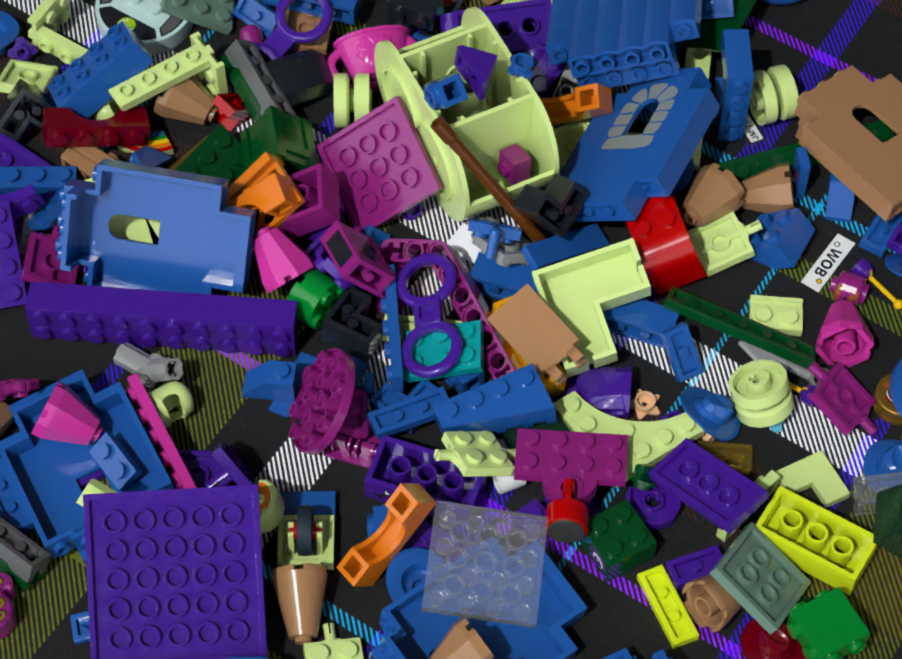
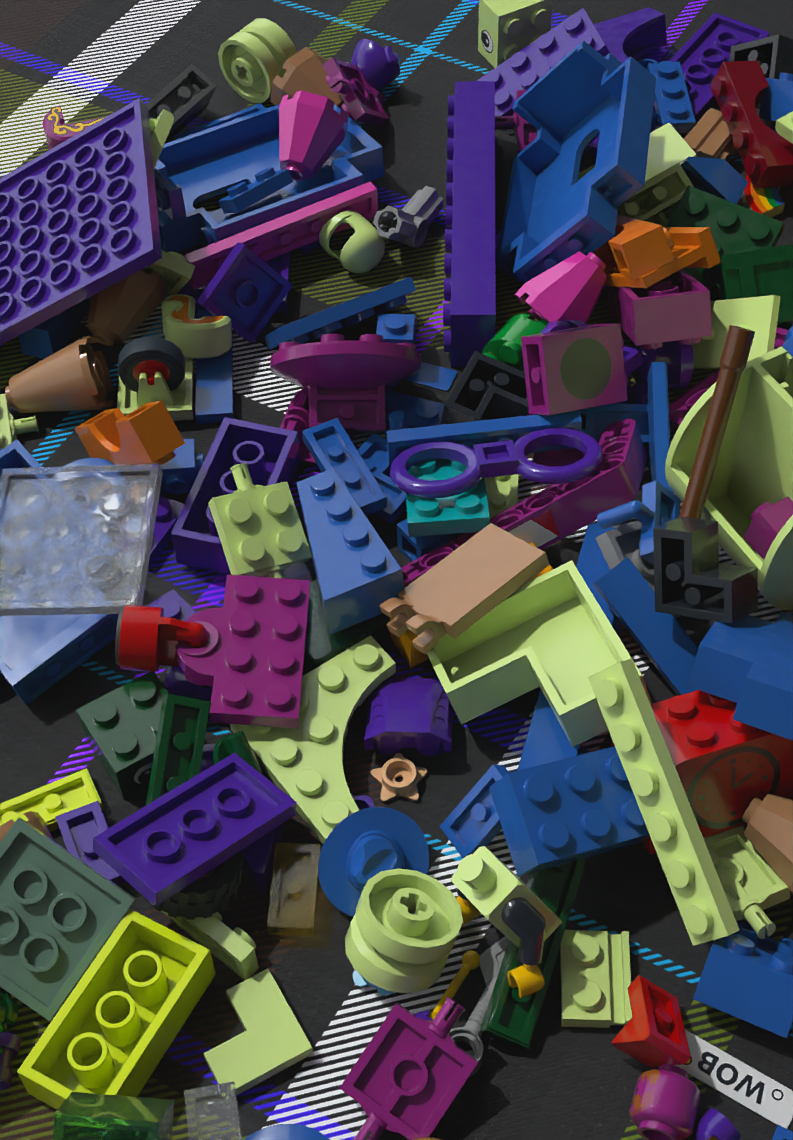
camera: 90 degrees right, 5 degrees down
dark pink cone [816,300,874,368] -> none
none -> dark green plate [146,693,210,806]
none -> blue plate [264,277,416,350]
none -> torso [451,846,562,998]
none -> blue brick [489,746,650,876]
none -> yellowish green plate [588,658,740,946]
none -> red slope [611,975,691,1067]
none -> blue tile [647,362,672,492]
none -> yellowish green piece [692,295,781,369]

